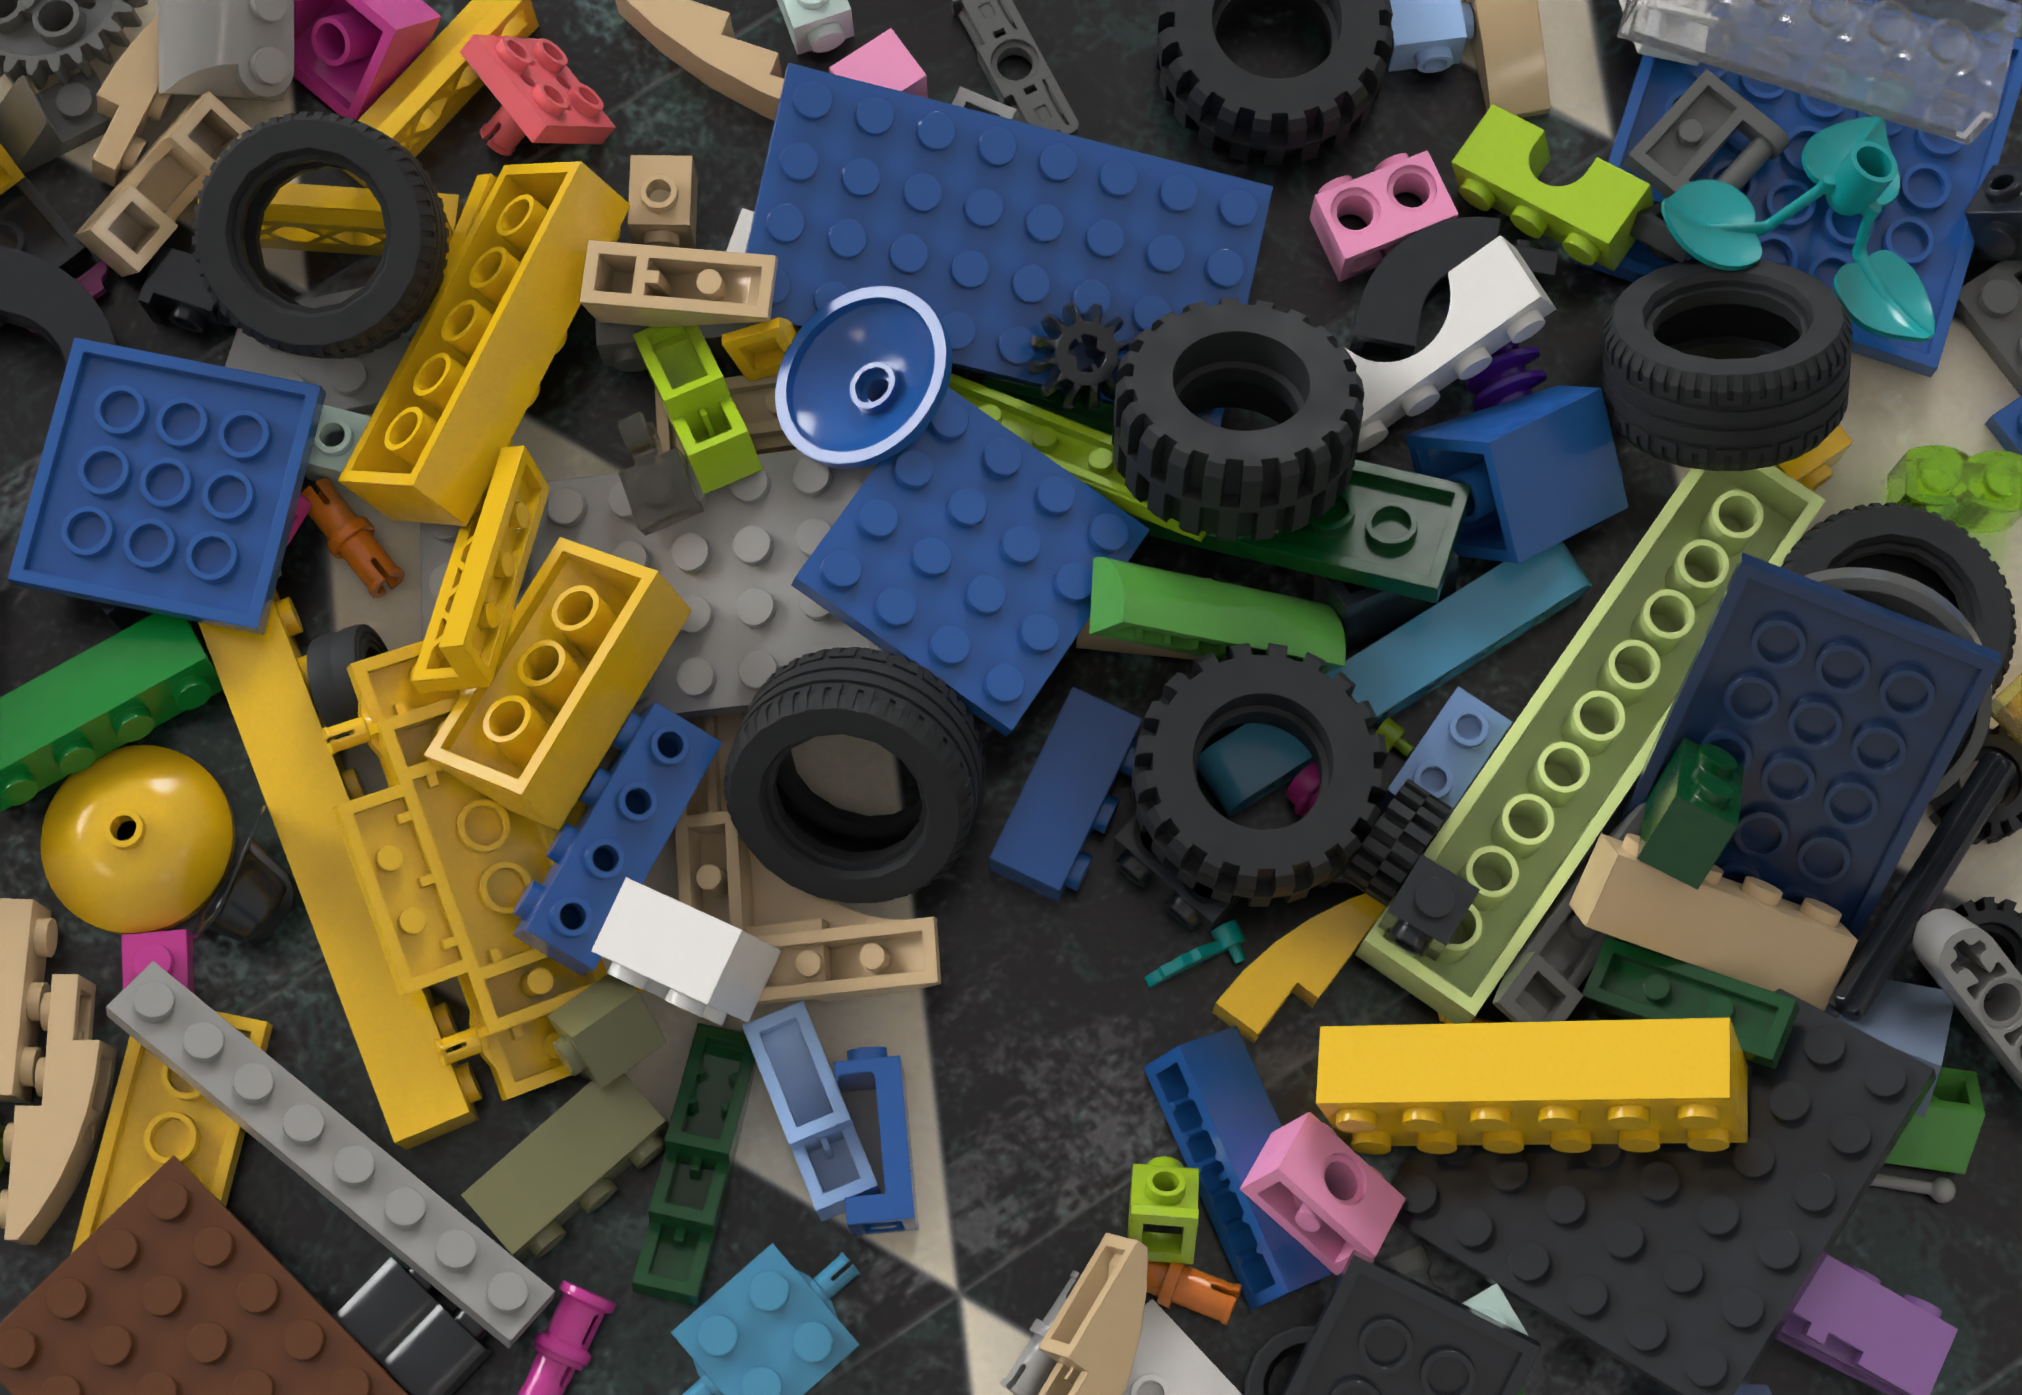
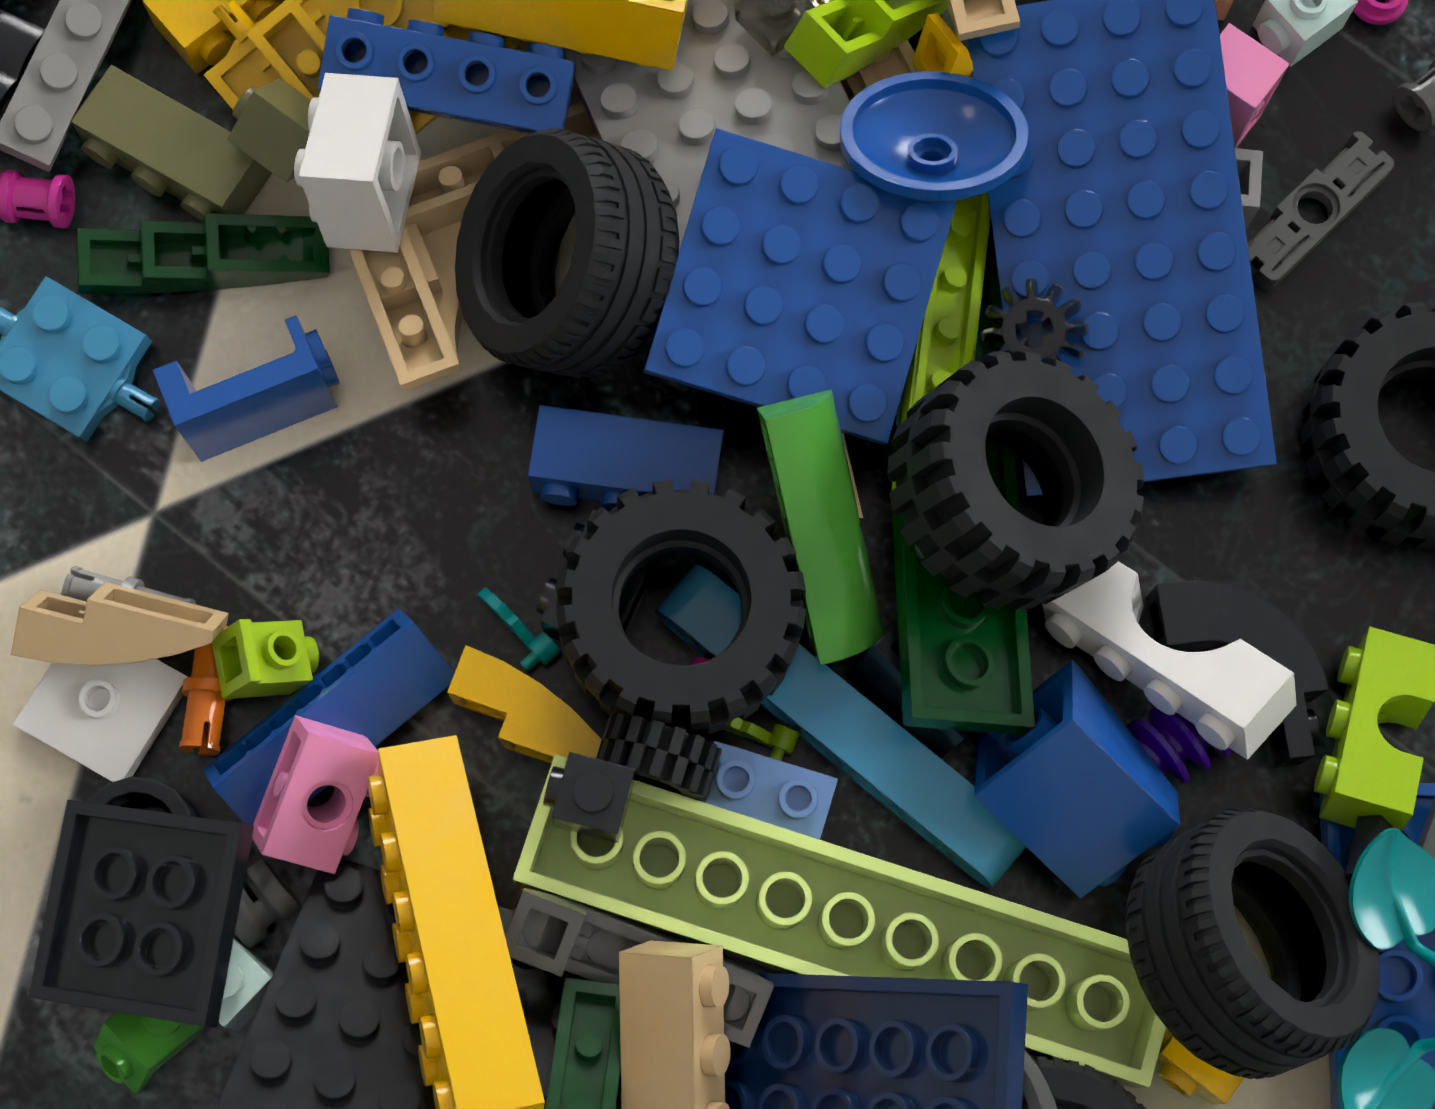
camera: 70 degrees right, 0 degrees up
light blue slope [742,1001,881,1222] -> none
bright pink brick [1309,150,1458,282] -> none
dark green brick [1637,738,1744,890] -> none

